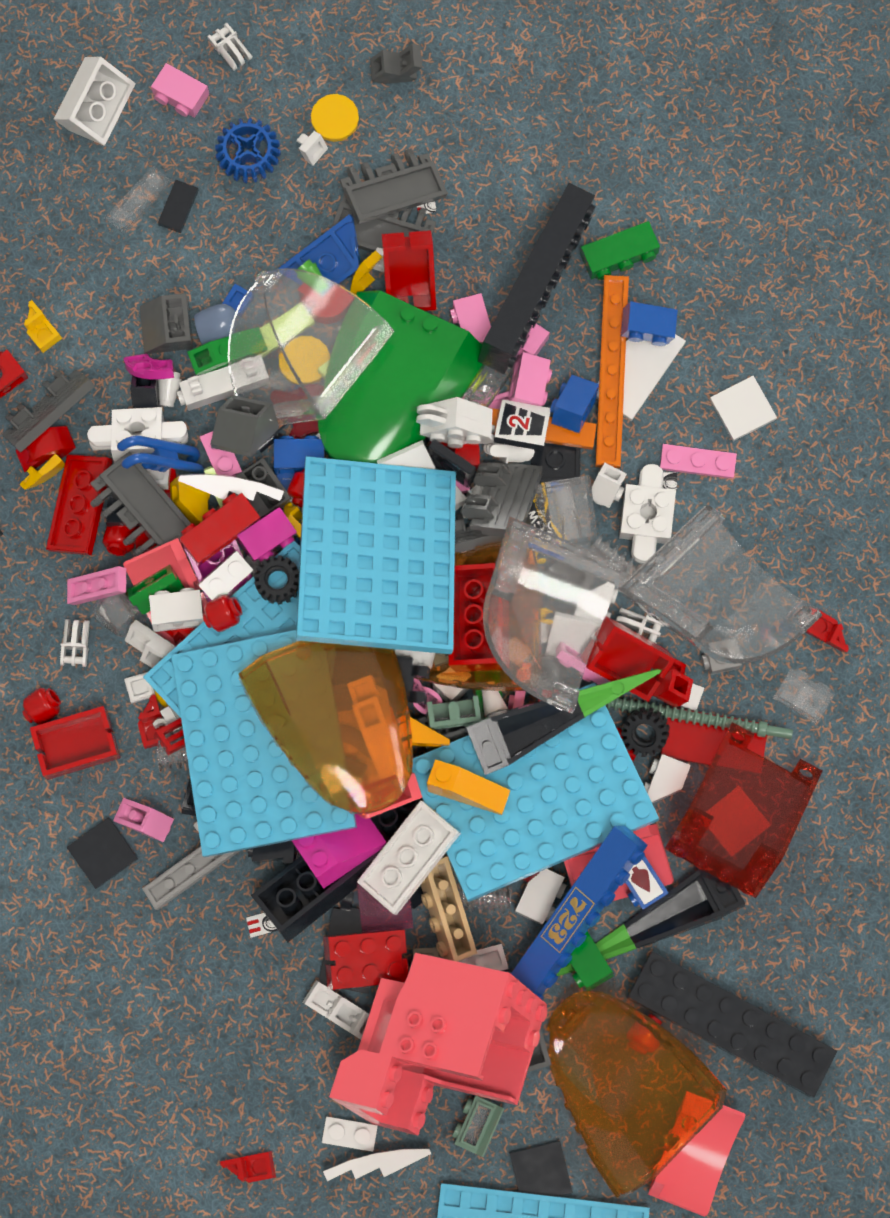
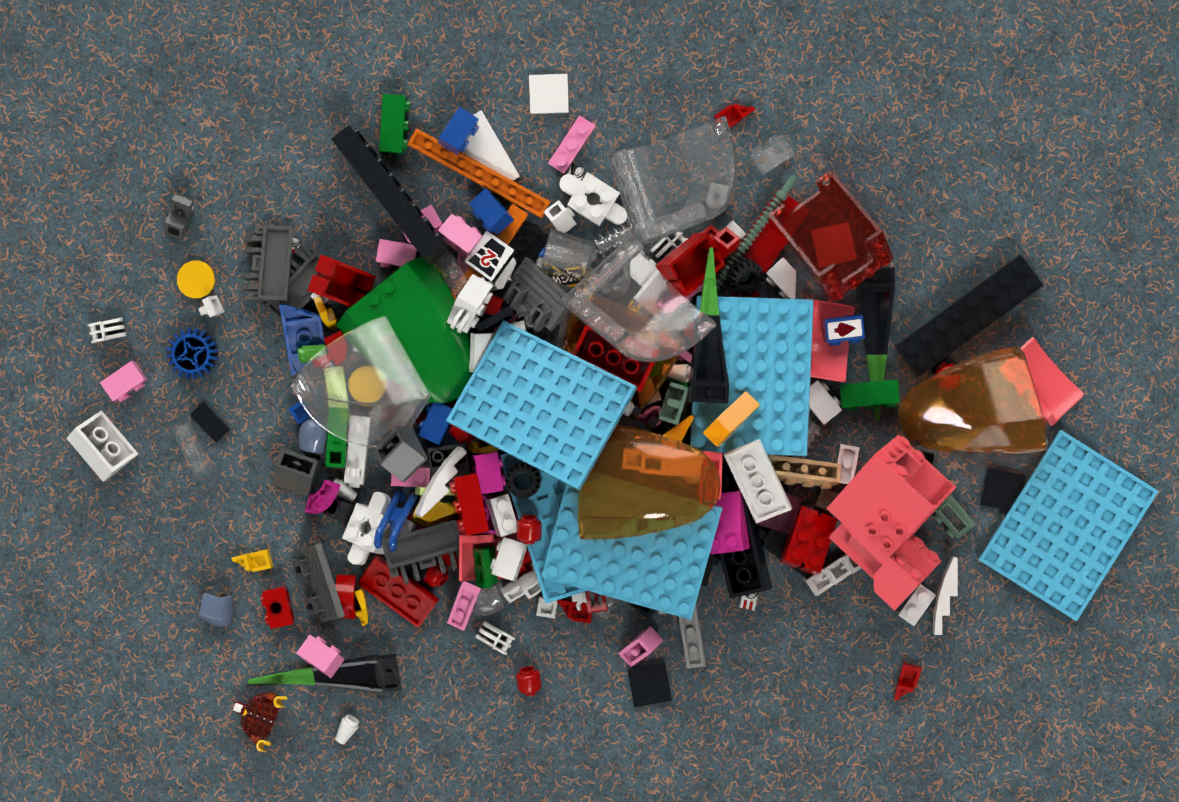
camera: 65 degrees left, 10 degrees up
red piece [30,706,121,780] -> none
blue brick [511,826,648,1000] -> none

